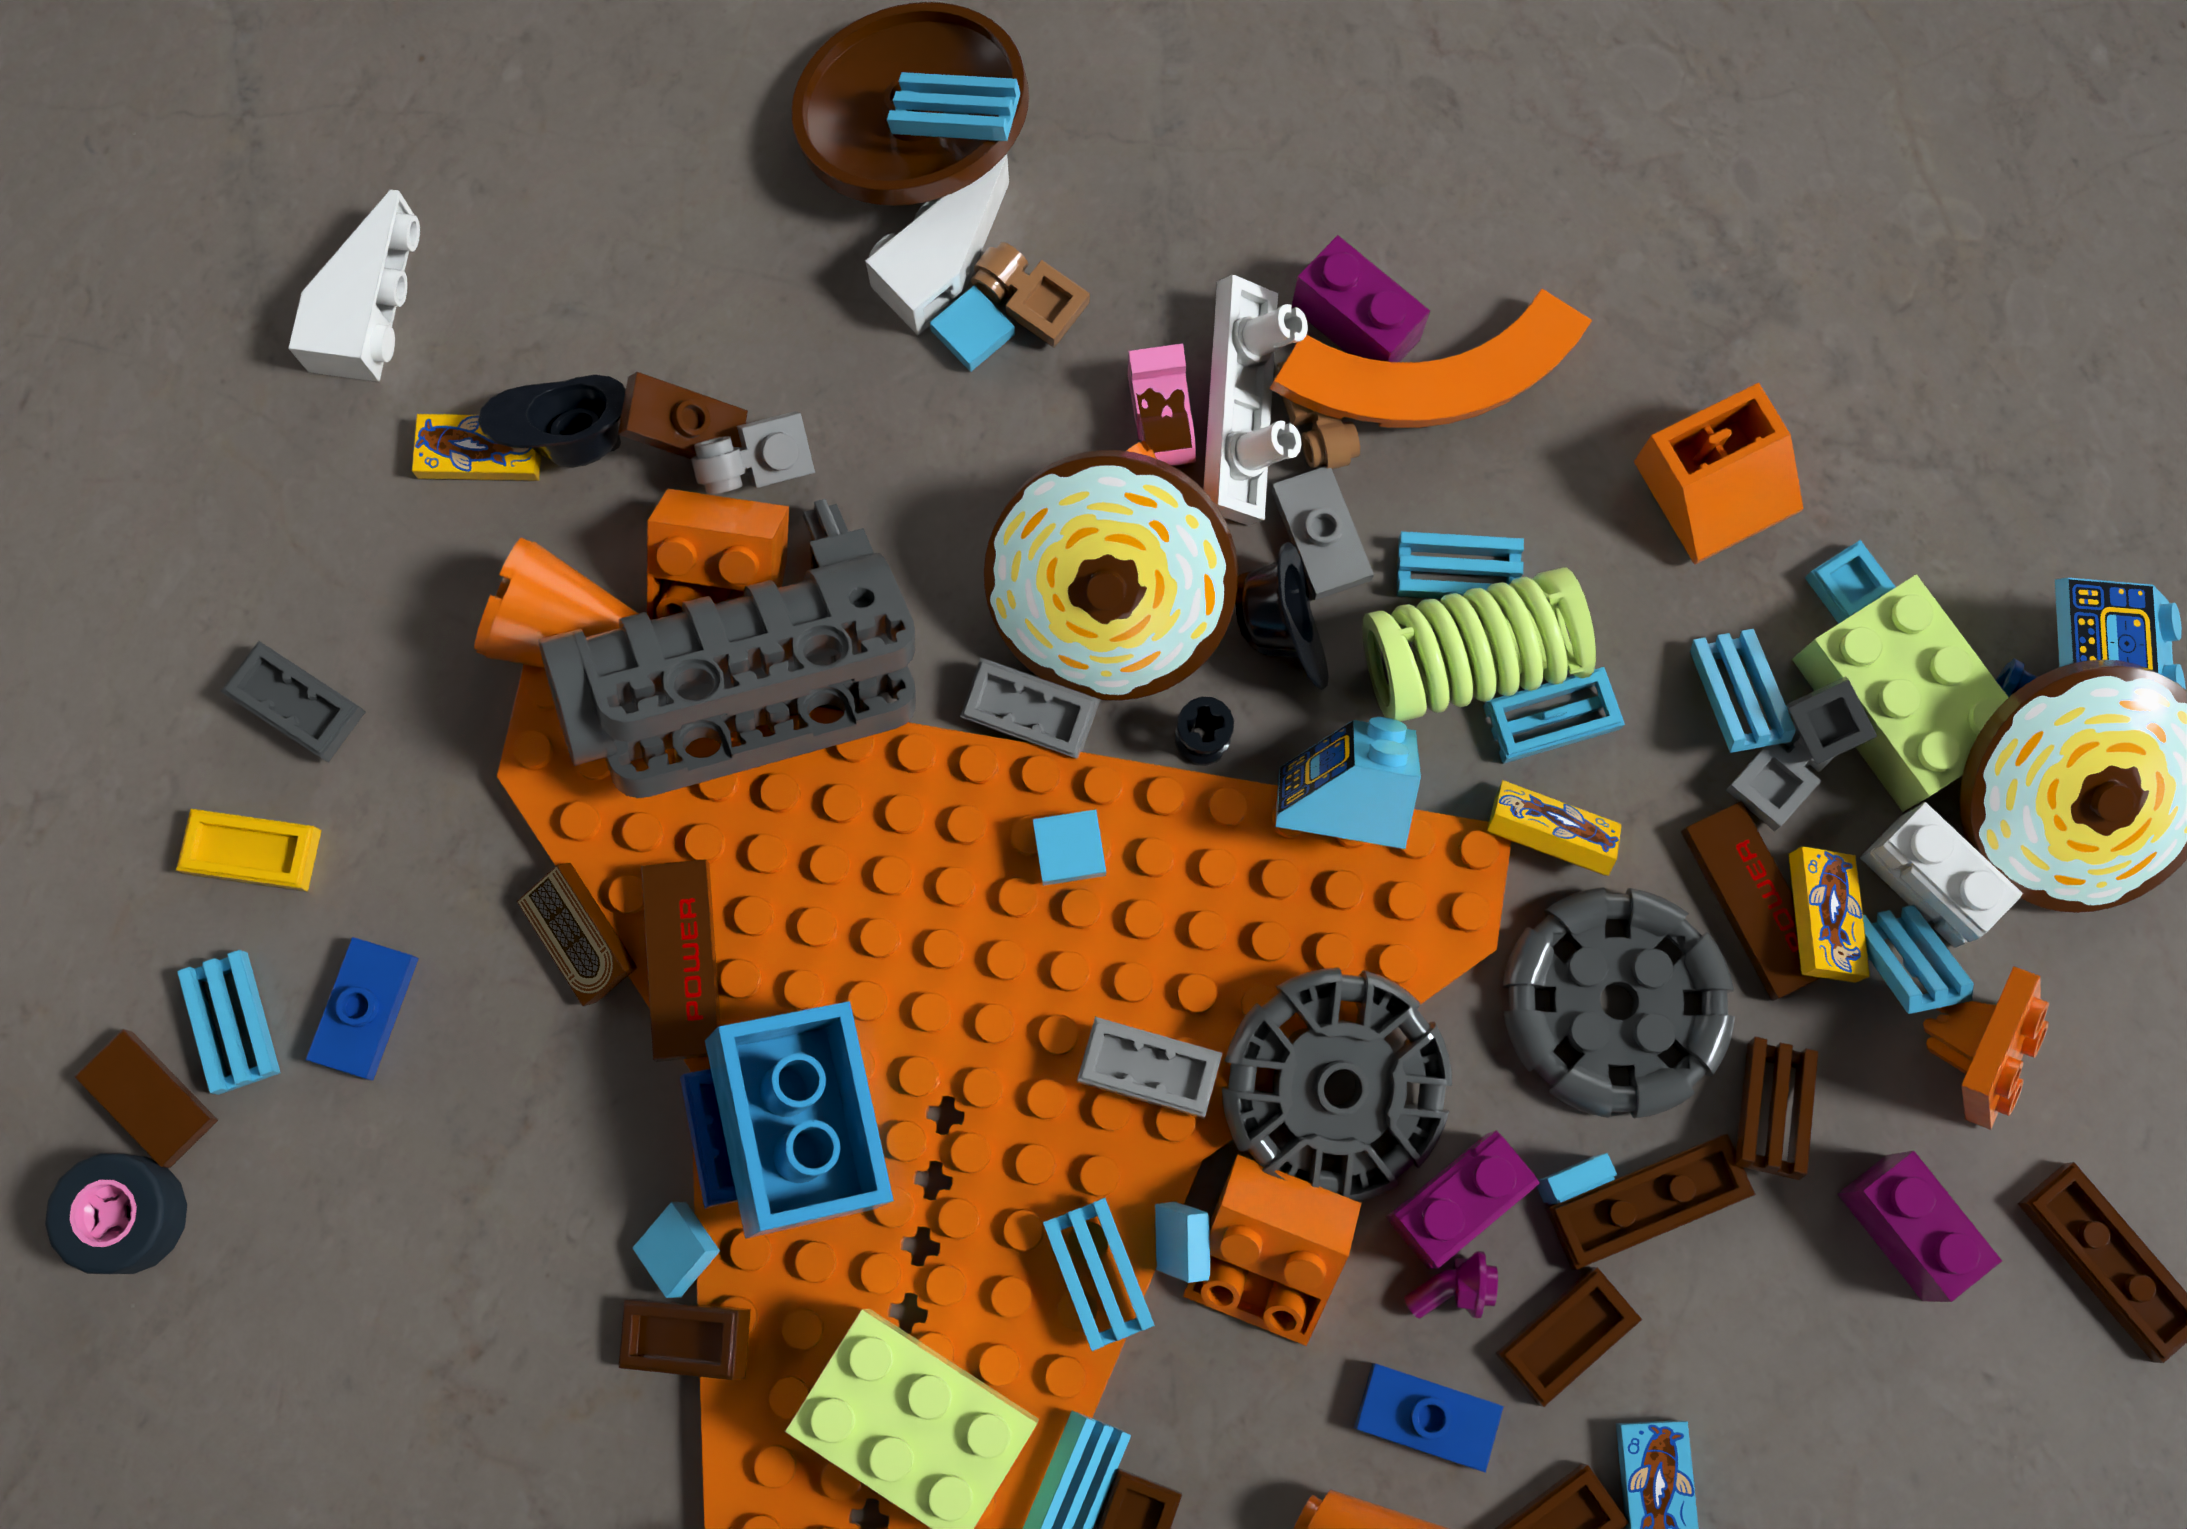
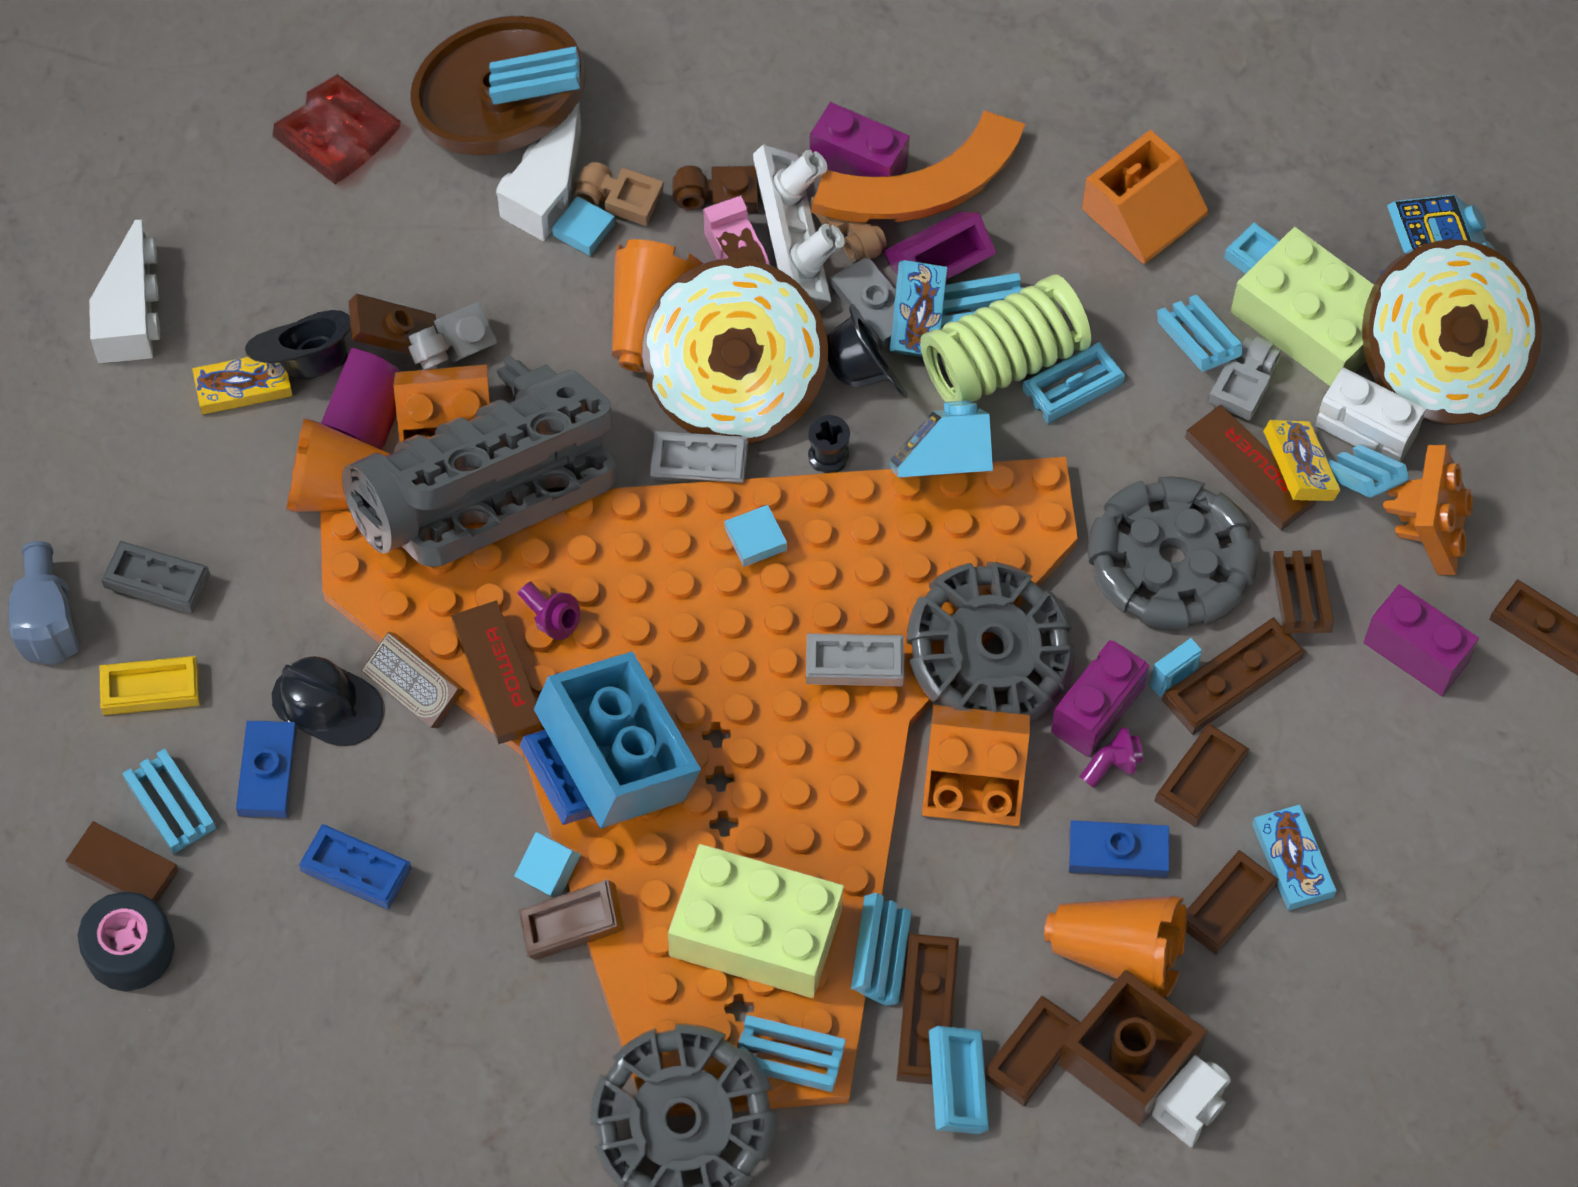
camera: 15 degrees left, 15 degrees down
medium azure tile [1043,1198,1155,1351] -> none
medium azure tile [1155,1202,1210,1283] -> none
yellow tile [1487,780,1622,876] -> none
dark grey plate [1786,676,1878,764] -> none
none -> sand blue piece [8,541,79,665]
none -> black piece [271,656,383,746]
none -> clear red slope [272,74,401,184]
none -> blue plate [299,823,412,910]
none -> magenta brick [321,348,400,450]
none -> magenta plate [517,581,580,640]
none -> orange cone [612,239,703,373]
none -> reddish brown plate [672,165,758,213]
none -> magenta brick [883,212,996,280]
none -> tile [889,260,947,357]

